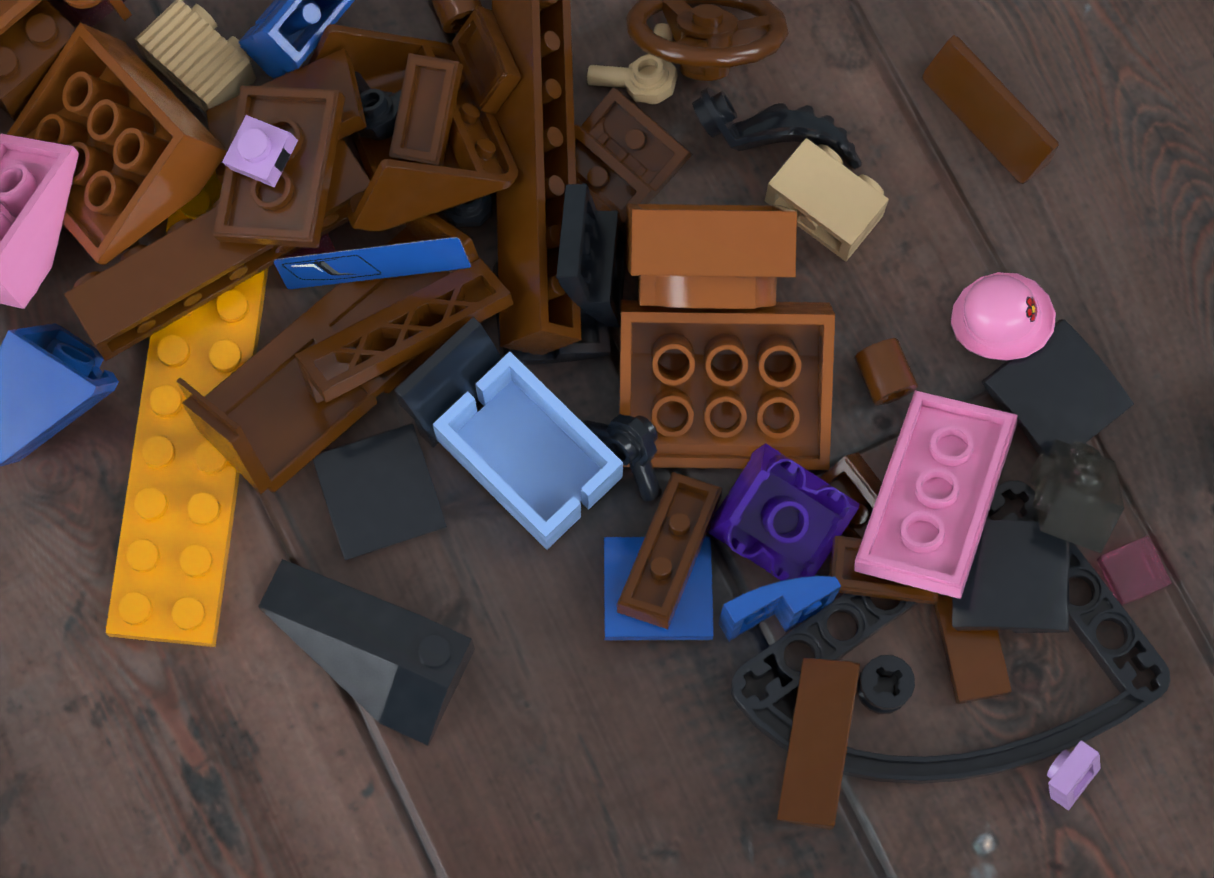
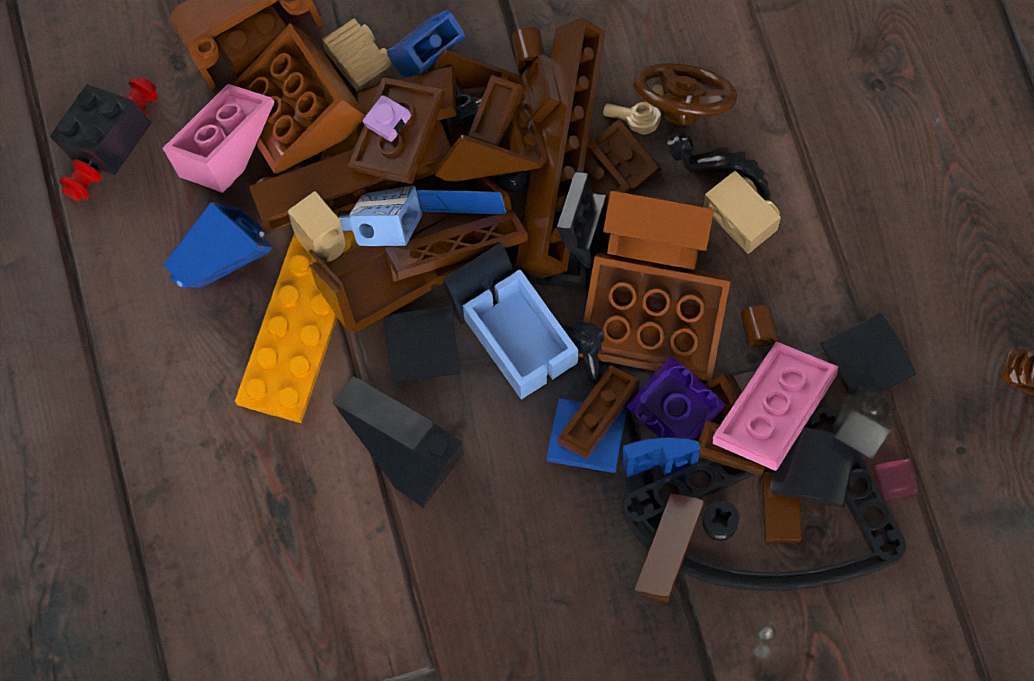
camera: 15 degrees right, 5 degrees down
reddish brown slope [922,35,1059,184] -> none
bright pink hat [951,272,1056,361] -> none
lavender plate [1047,740,1101,811] -> none
none -> tan brick [288,191,346,263]
none -> light blue torso [337,185,422,246]

